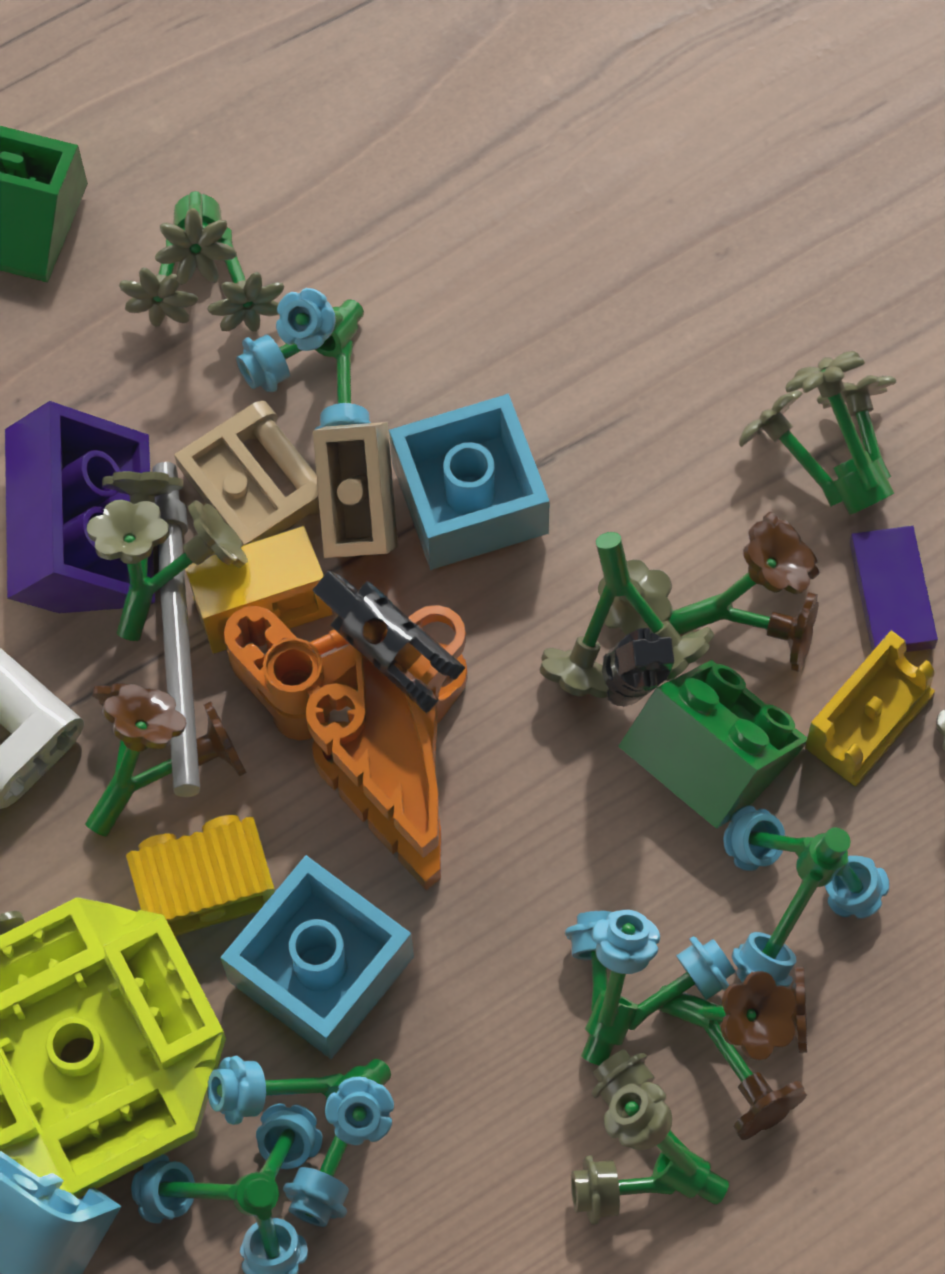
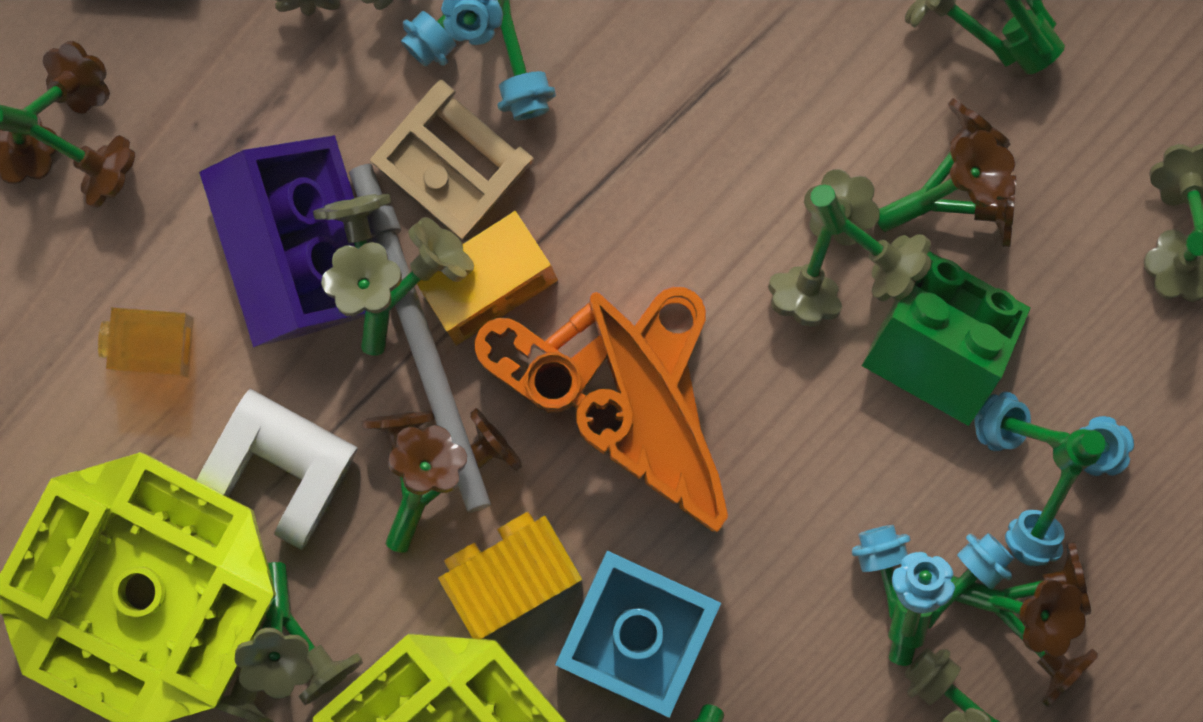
camera: 20 degrees left, 20 degrees up
tan brick [313,422,398,558] -> none
black hinge [313,571,465,713] -> none
medium azure brick [389,394,550,570] -> none
black hinge [602,628,674,707] -> none
yellow hinge [805,630,935,787] -> none
dark purple tile [849,525,938,652] -> none

